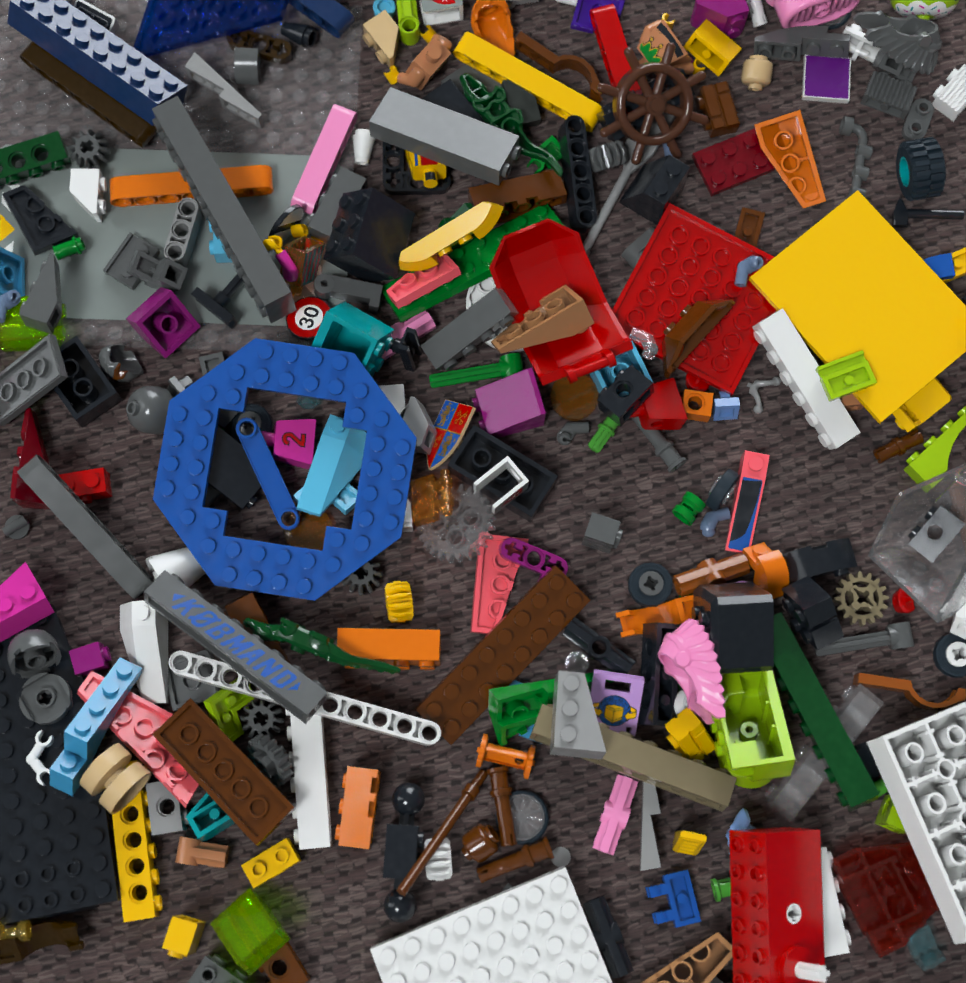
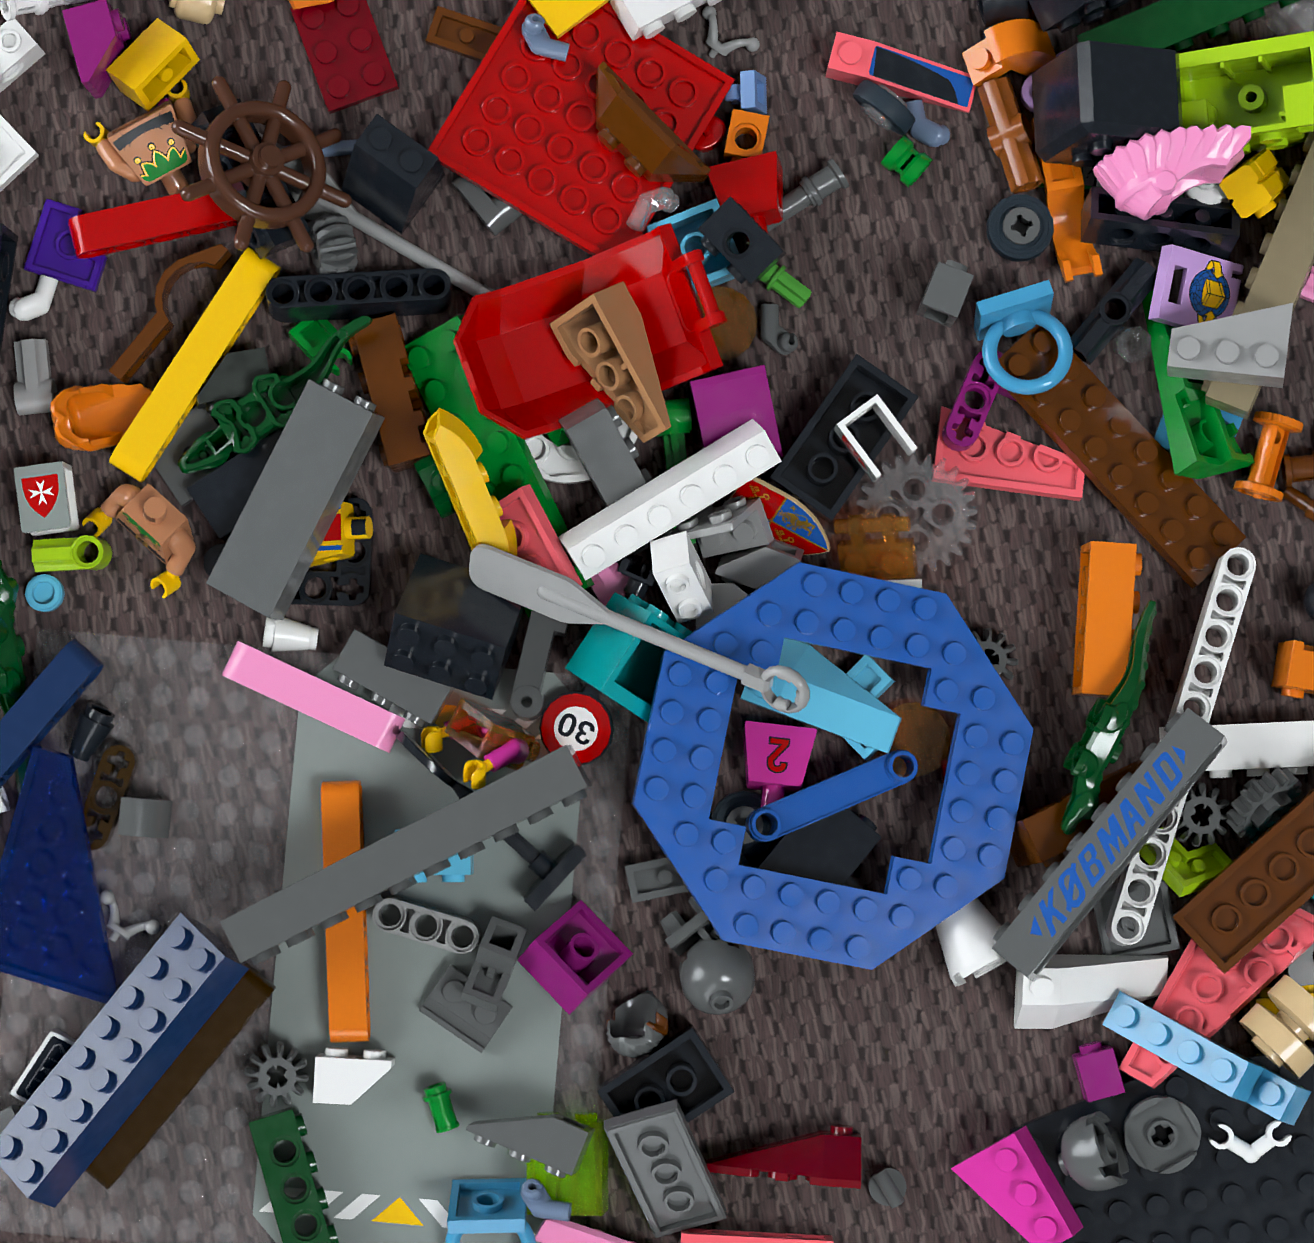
camera: 85 degrees left, 10 degrees up
black wing [2,185,79,256] -> none
dark grey beam [18,455,154,599] -> none
red brick [59,467,112,504] -> none
light grey slope [184,52,265,129] -> none
tan slope [362,10,400,67] -> none
yellow gear [384,581,414,623] -> none
reddish brown brick [696,81,740,138] -> none
none -> light grey piece [100,890,160,943]
none -> light grey piece [469,544,810,713]
none -> white brick [558,419,782,581]
none -> white brick [650,531,714,623]
none -> light grey bracket [666,496,774,558]
none -> dark azure tile [974,280,1073,395]

